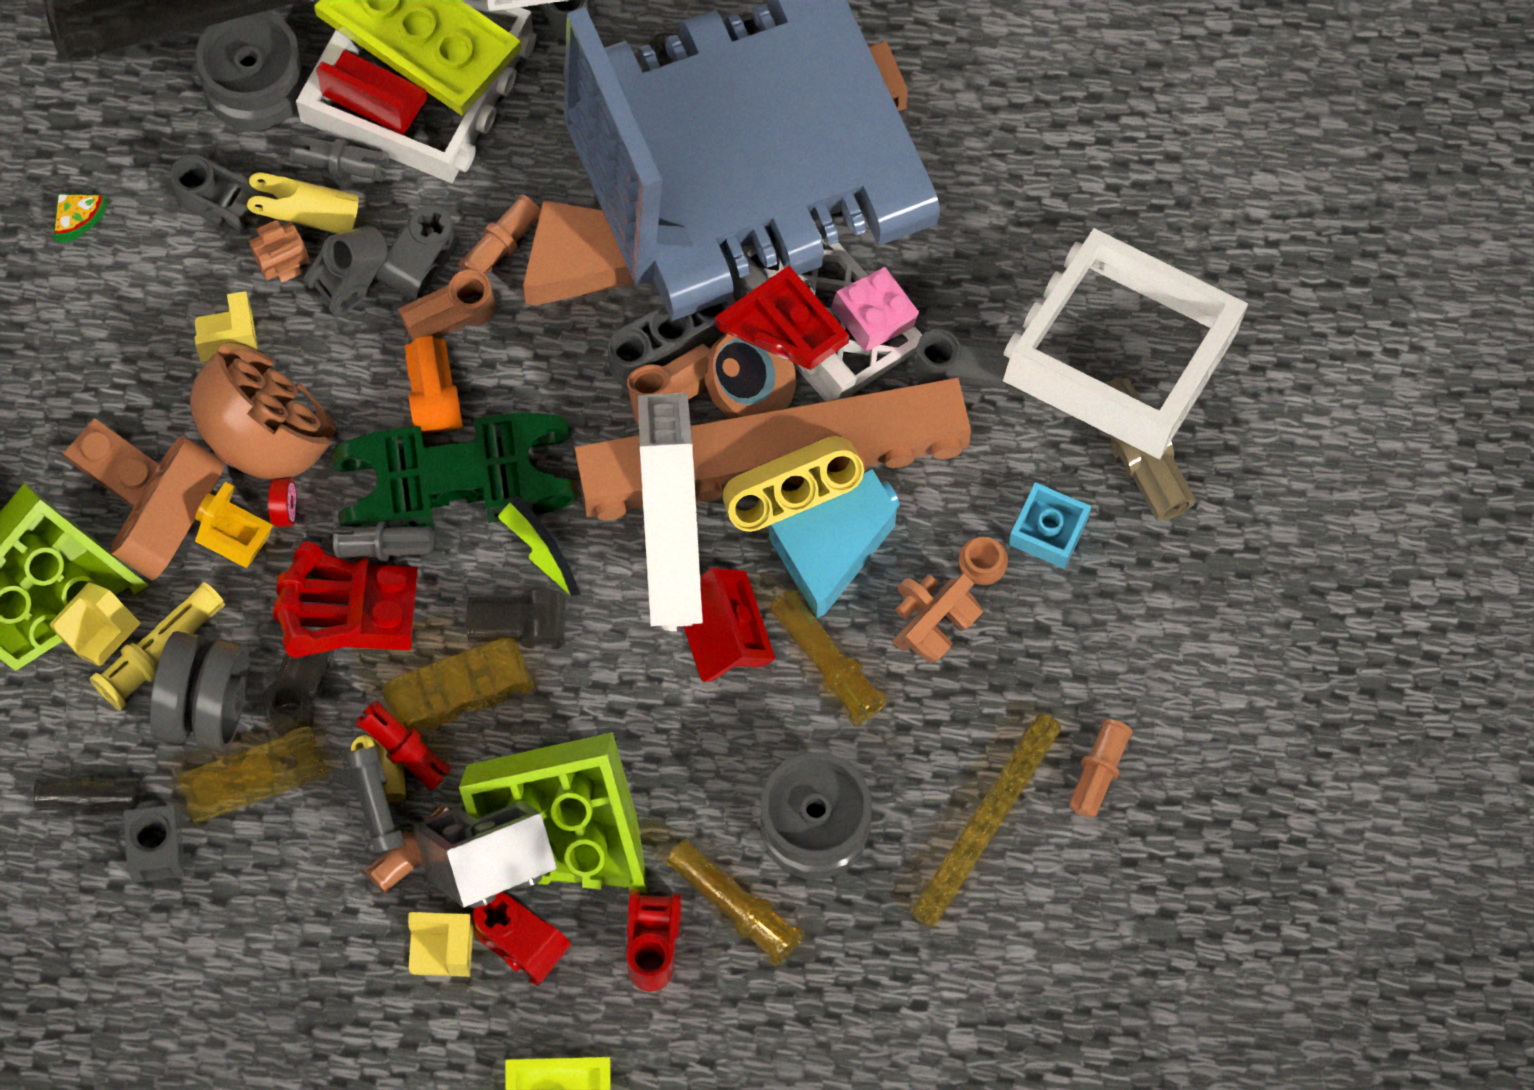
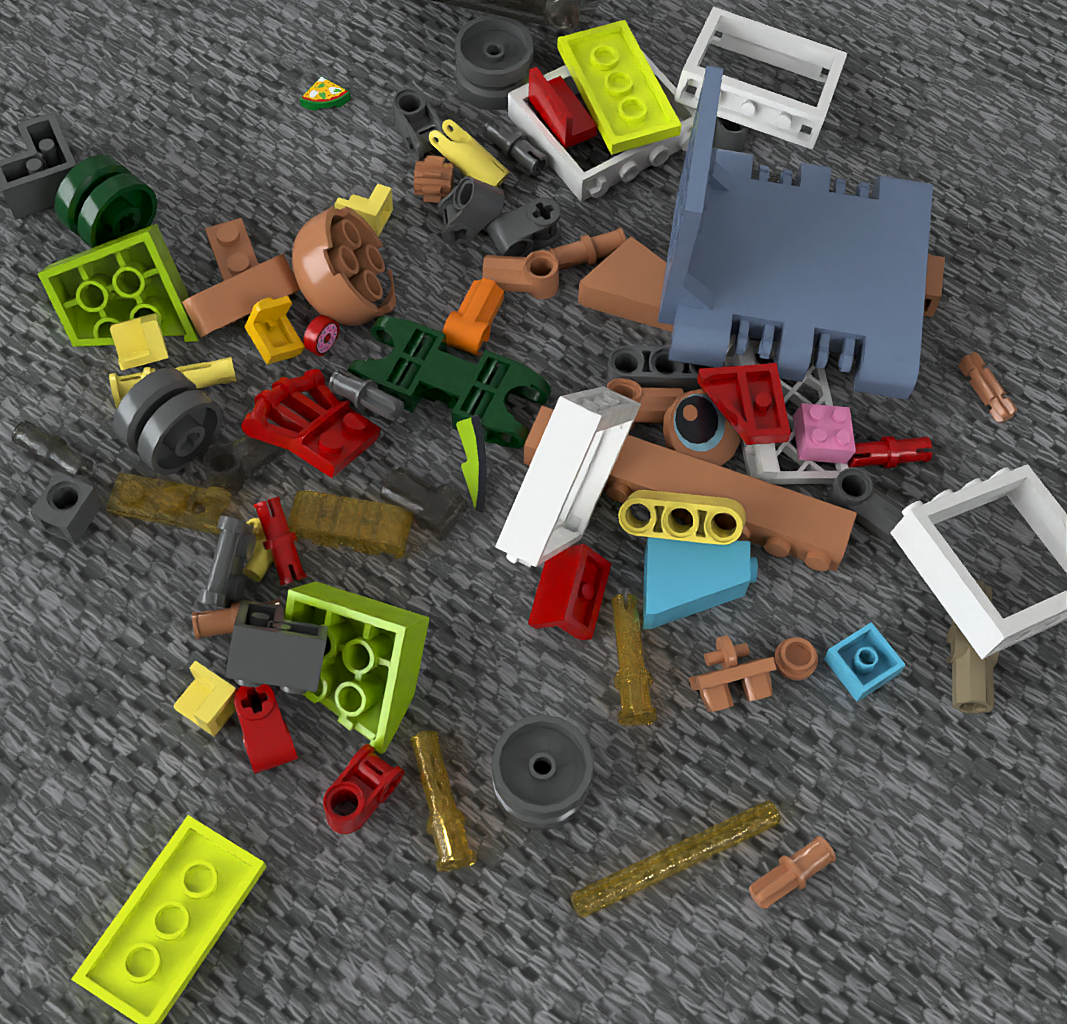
camera: 30 degrees right, 5 degrees down
none -> red pin [847,436,932,469]
none -> nougat axle [959,352,1017,423]

